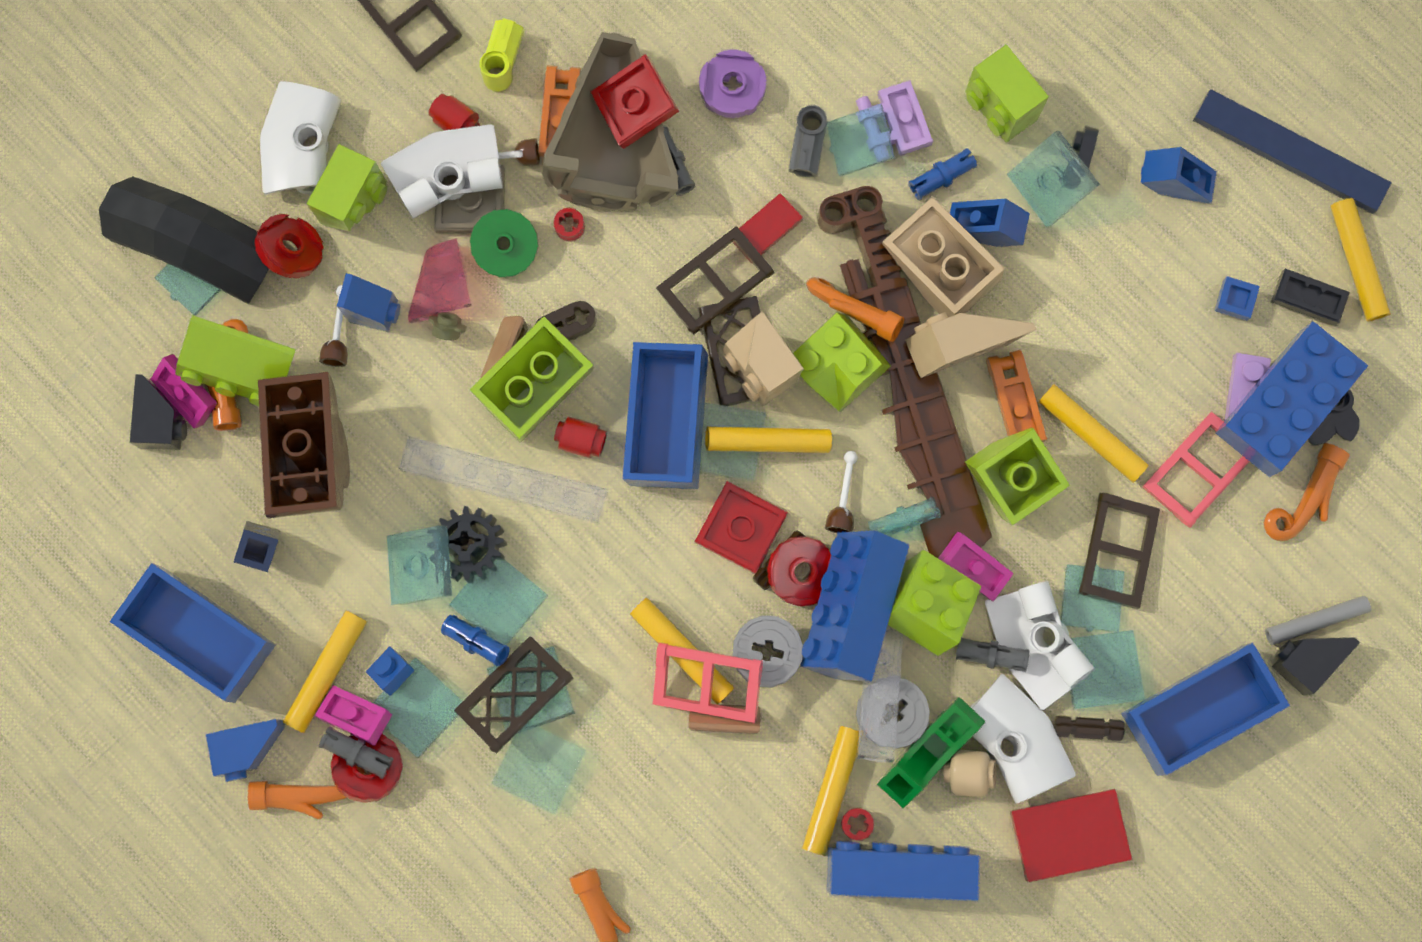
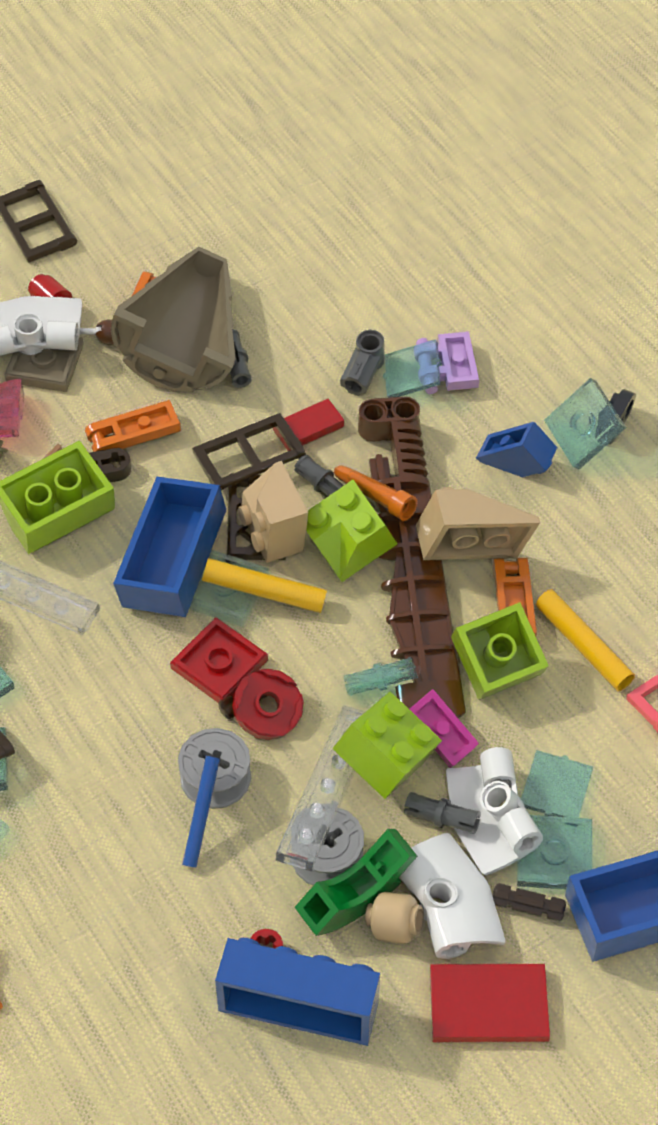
camera: 10 degrees right, 25 degrees down
green plate [470,209,539,277] -> none
neon yellow piece [479,18,524,92] -> none
red bush [553,207,585,242] -> none
red brick [554,416,607,458] -> none
red tile [590,54,680,149] -> none
yellow piece [630,598,735,705] -> none
coral window [653,643,763,723] -> none
medium nougat slope [688,704,760,734] -> none
medium lavender plate [699,49,766,118] -> none
blue piece [800,530,910,682] -> none
yellow piece [802,726,863,856] -> none
hinge [825,451,858,533] -> none
tan slope [882,197,1005,318] -> none
blue pin [908,148,977,200] -> none
lime brick [965,44,1049,143] -> none
dark brown window [1078,493,1160,609] -> none
none -> orange plate [85,400,181,452]
none -> blue bar [182,755,220,868]
none -> dark grey axle [294,455,344,496]

